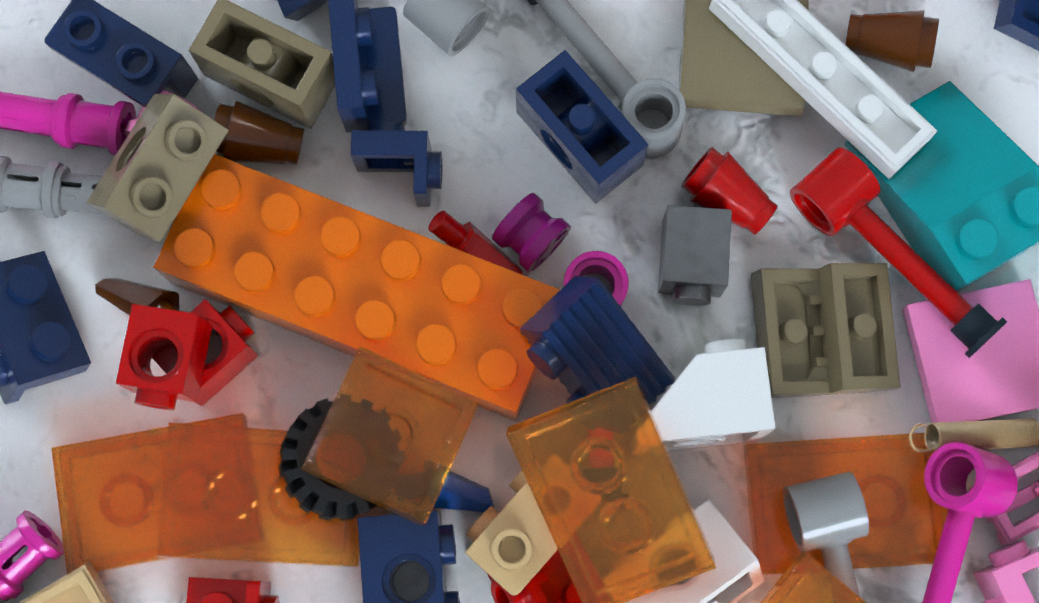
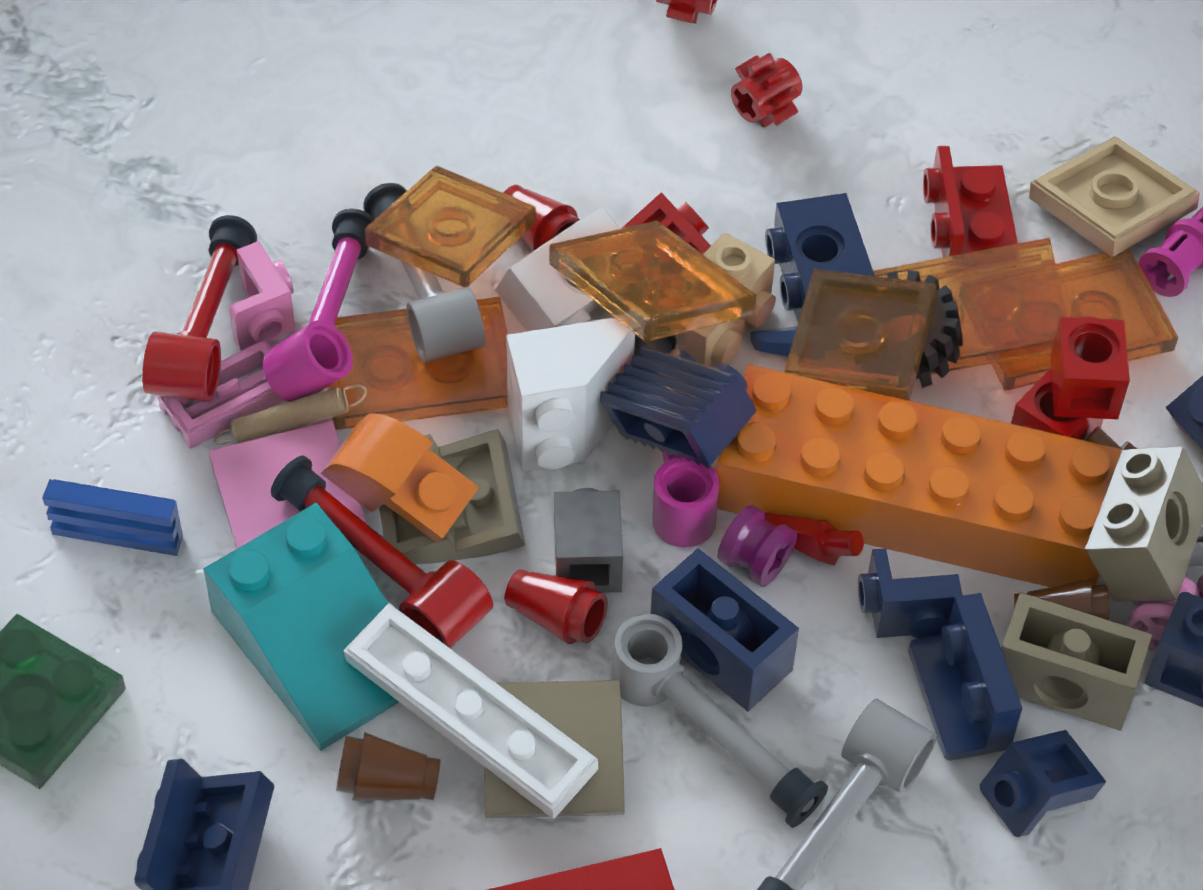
camera: 170 degrees right, 25 degrees down
none -> orange brick [321,413,479,543]

